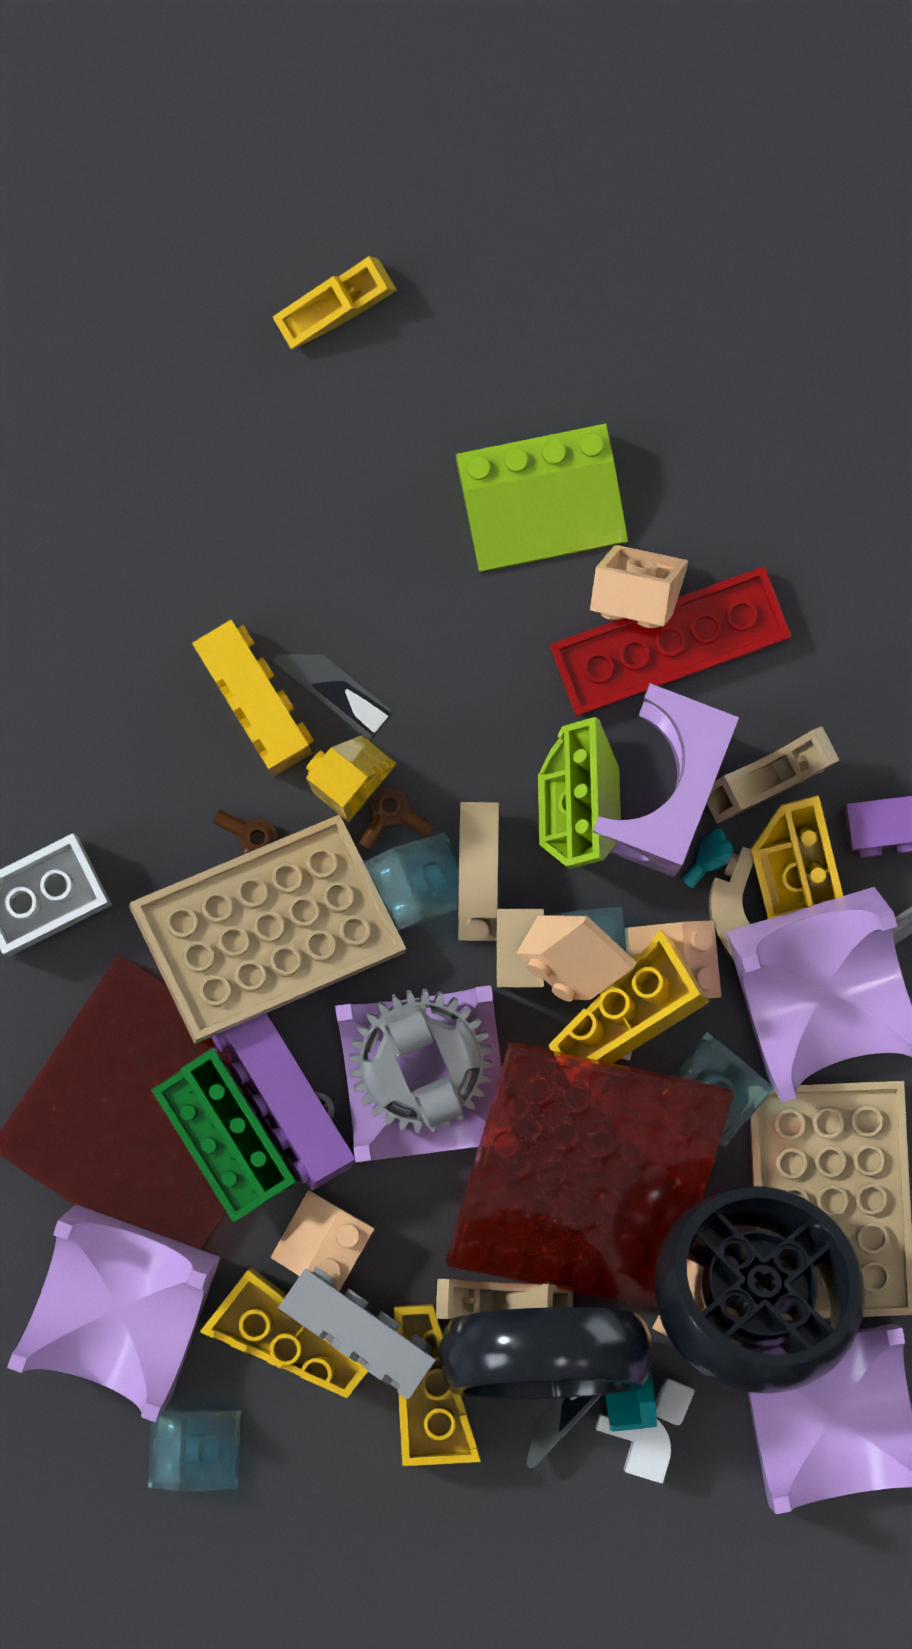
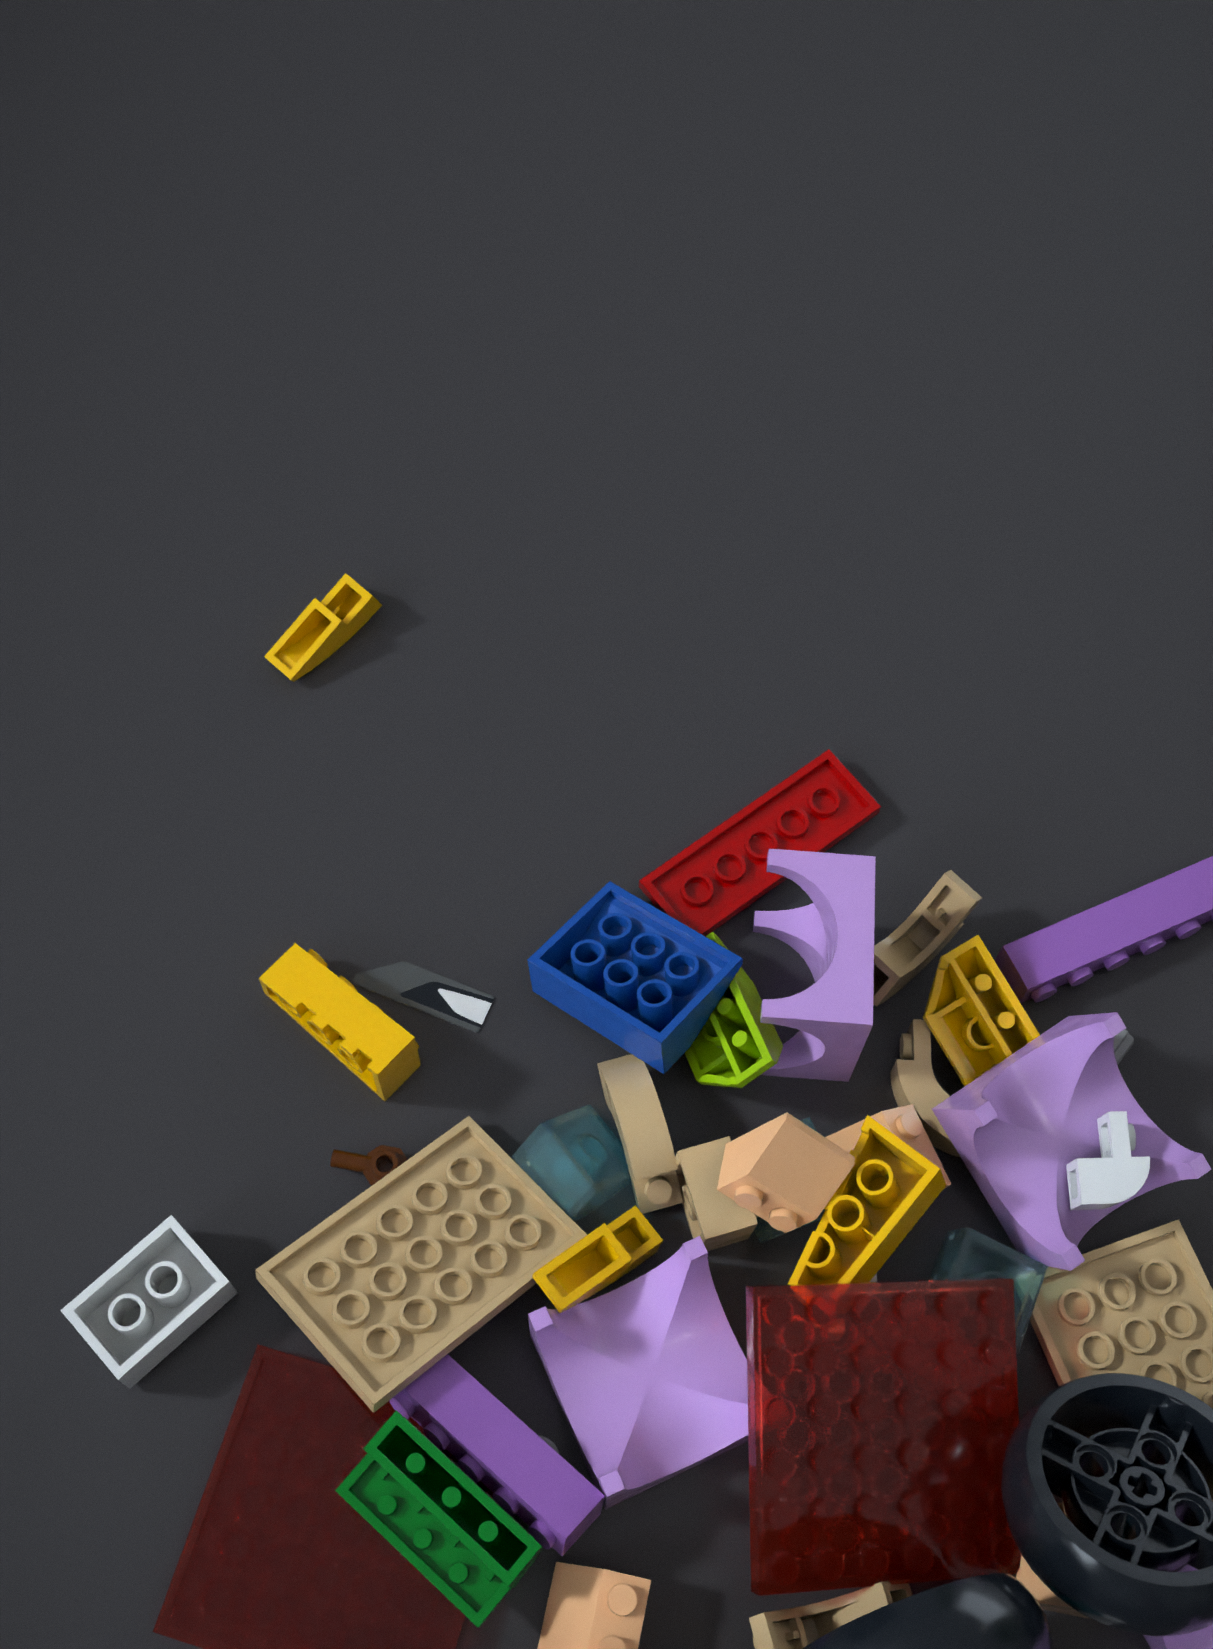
camera: 25 degrees left, 20 degrees down
yellow wedge [306,735,397,822] -> none
light grey piece [349,989,493,1133] -> none
reddish brown piece [358,786,435,851] -> none
lime slope [456,424,628,573] -> none
light nougat slope [590,545,688,628] -> none
teal rock [682,828,734,888] -> none
none -> blue slope [527,881,743,1074]
none -> yellow slope [532,1205,663,1313]
none -> white brick [1066,1111,1150,1210]

